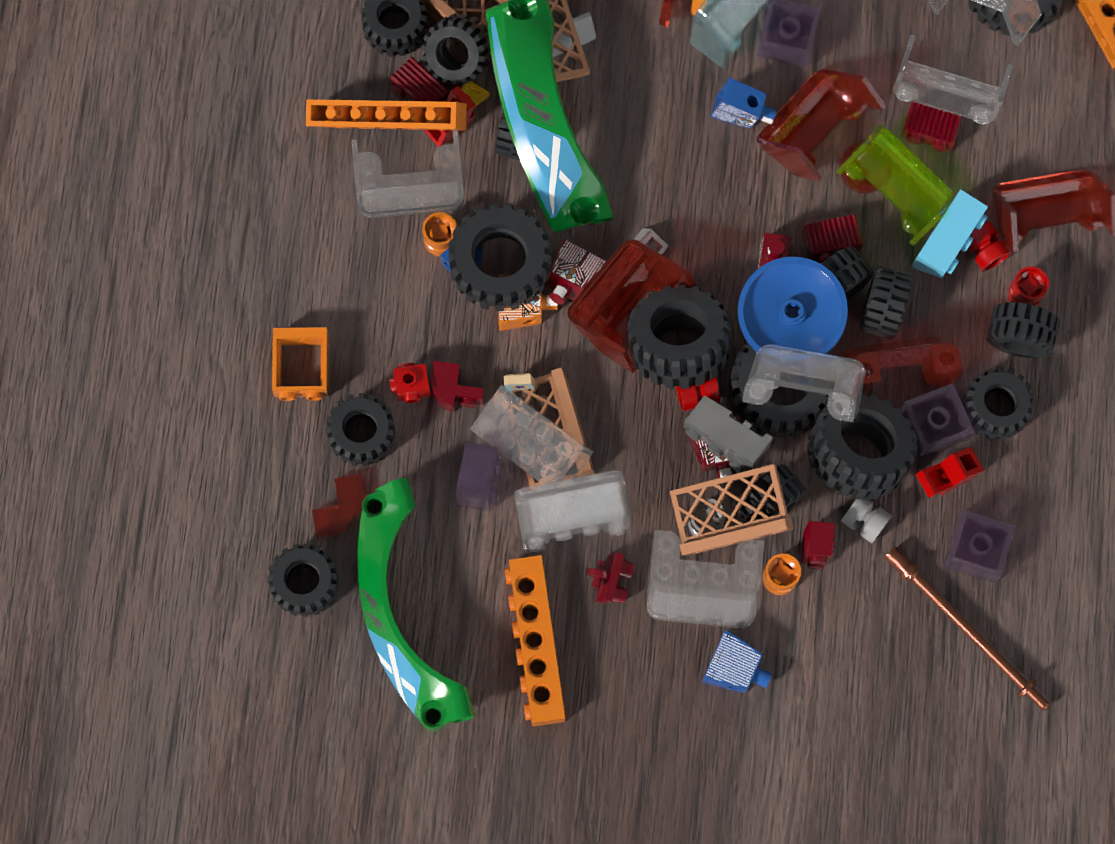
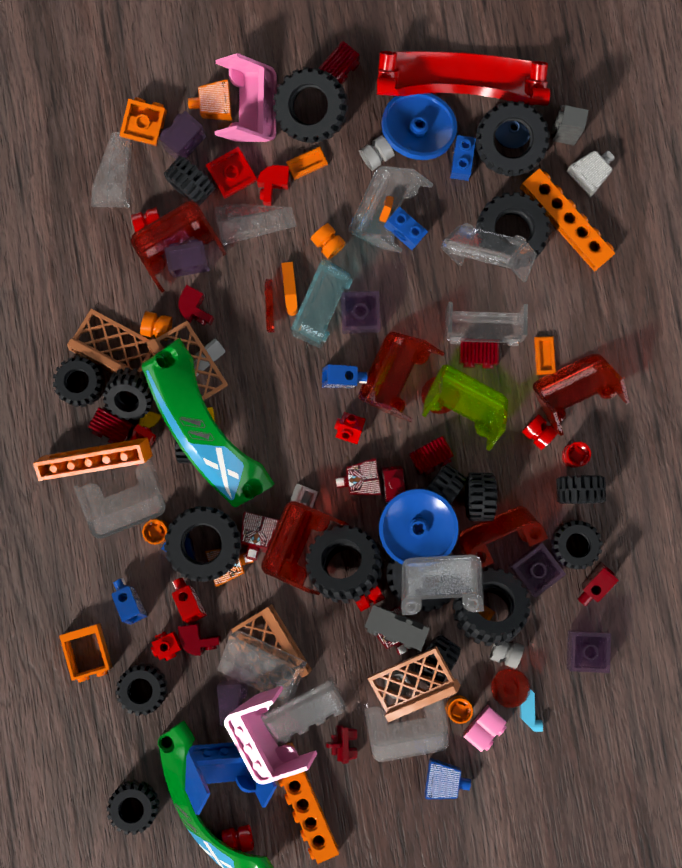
camera: 15 degrees left, 10 degrees up
clear red tile [312,474,365,538] -> none
tan tile [504,373,535,391] -> none
dark red brick [801,521,836,570] -> none
copper bar [884,546,1050,710] -> none
medium azure slope [911,190,988,278] -> none
red brick [916,447,984,498] -> none
none -> blue torso [111,578,148,625]
none -> red torso [172,577,207,624]
none -> blue windscreen [185,742,277,815]
none -> red wheel [222,824,254,852]
none -> bright pink windscreen [224,686,317,784]
none -> red brick [334,412,366,444]
none -> torso [336,458,381,496]
none -> bright pink brick [463,705,507,752]
none -> clear red tile [491,668,530,708]
none -> medium azure piece [519,680,543,732]
none -> orange tile [534,336,556,375]
none -> dark red torso [577,562,619,606]

